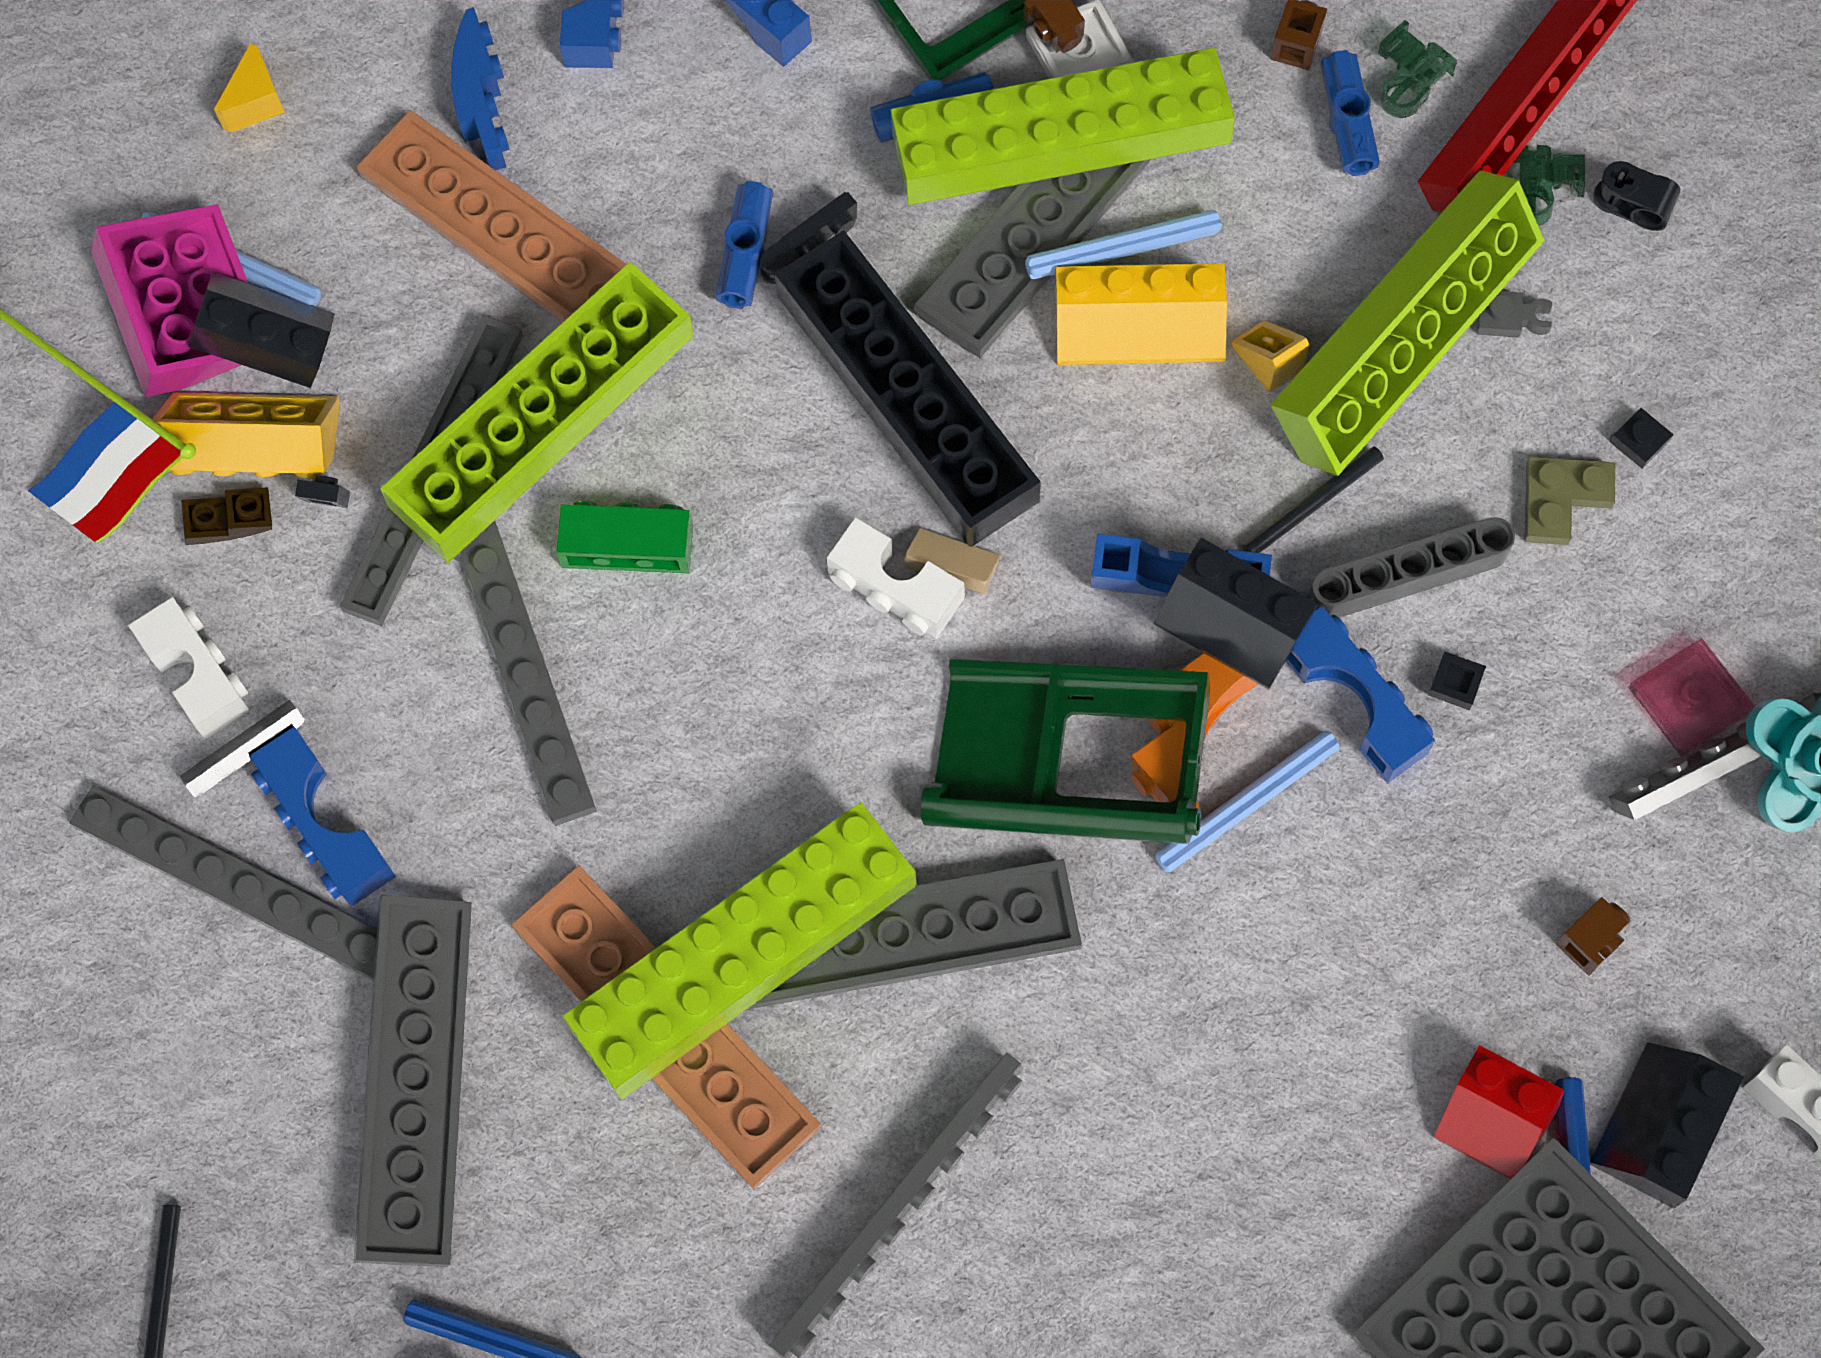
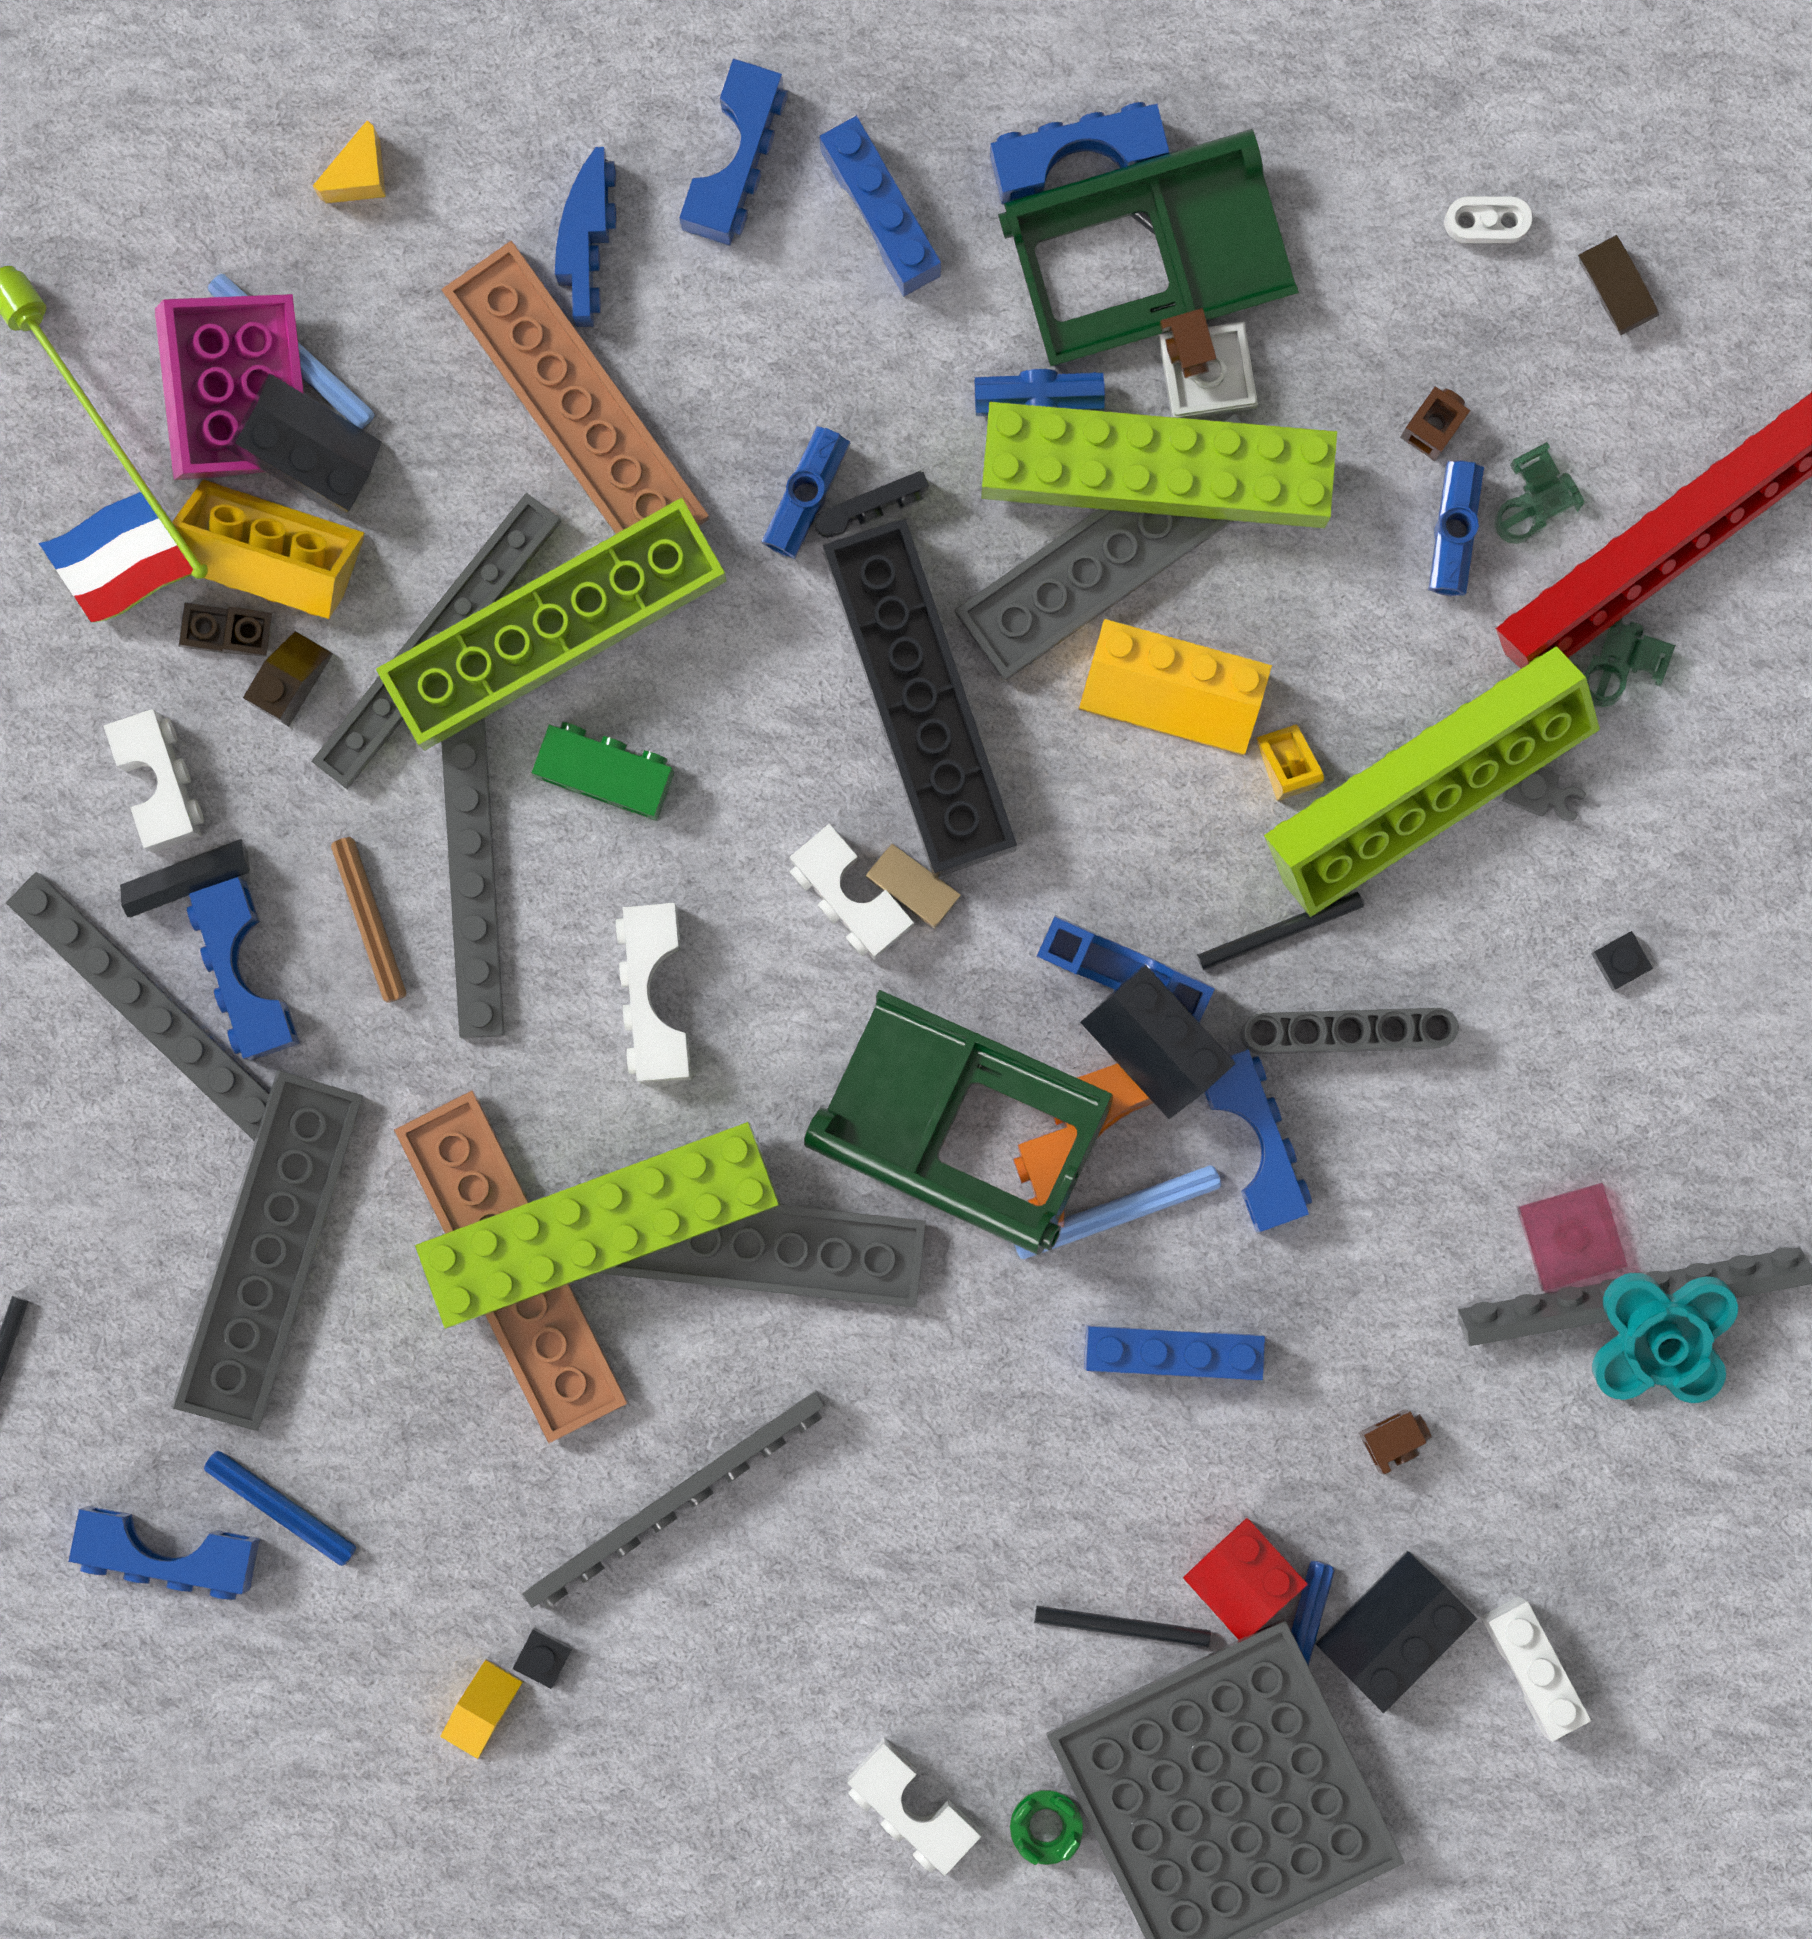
camera: 15 degrees right, 15 degrees up
black plate [295,475,350,508] -> none
light blue axle [1025,210,1222,279] -> none
black plate [1428,651,1486,711] -> none
olive plate [1525,456,1616,545] -> none
black piece [1593,161,1681,231] -> none
none -> dark brown slope [242,631,333,727]
none -> medium nougat axle [331,837,406,1003]
none -> white arch [616,903,692,1083]
none -> black bar [1034,1605,1211,1648]
none -> blue arch [1084,1325,1265,1380]

